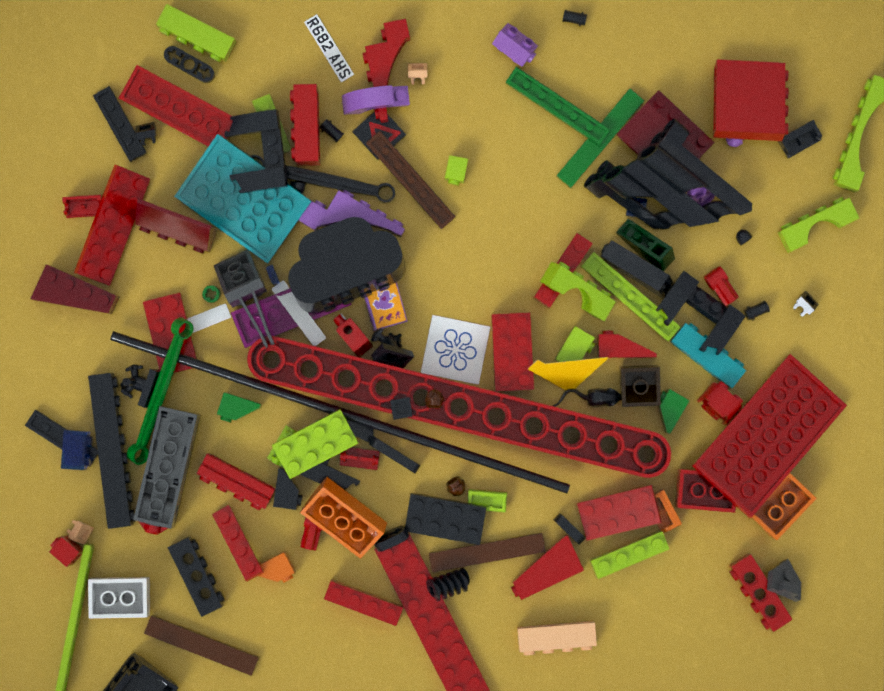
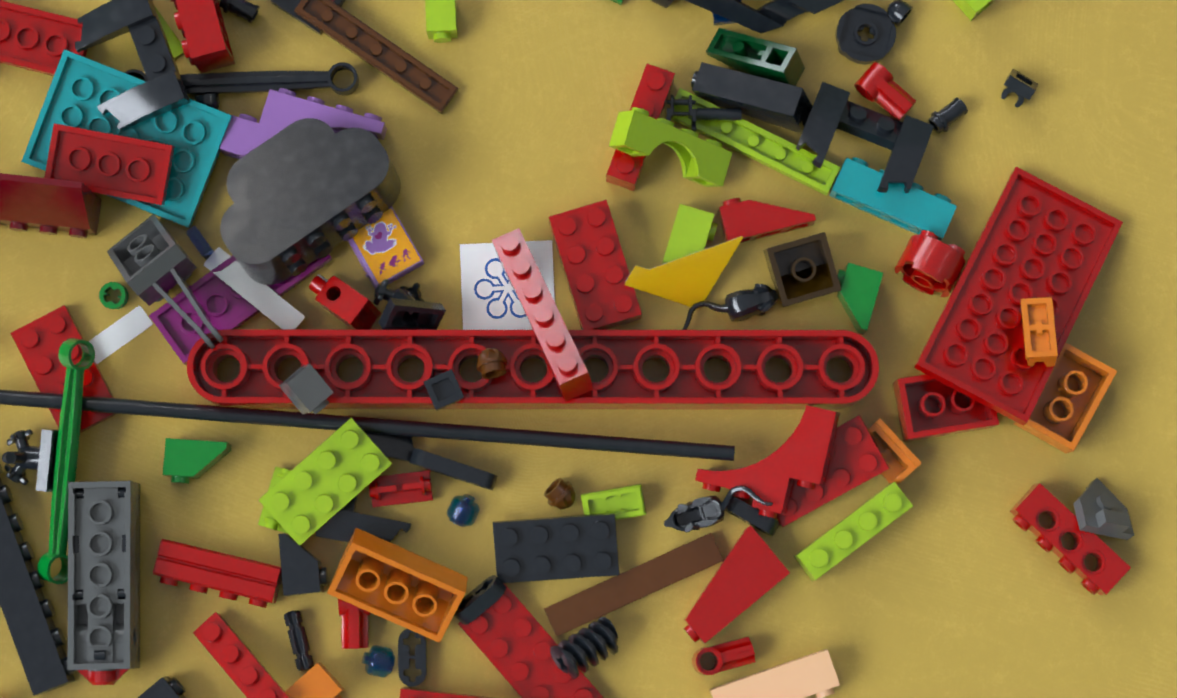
camera: 10 degrees left, 5 degrees down
none -> red plate [44,123,175,205]
none -> dark grey brick [279,363,334,414]
none -> black axle [284,610,314,671]
none -> piece [362,645,395,678]
none -> black beam [398,629,427,687]
none -> piece [446,494,480,527]
none -> arch [492,228,594,401]
none -> black animal [664,486,773,533]
none -> black piece [666,95,742,132]
none -> red piece [692,636,756,675]
none -> red arch [695,405,840,518]
none -> black plate [835,4,896,65]
none -> orange hinge [1020,297,1058,367]

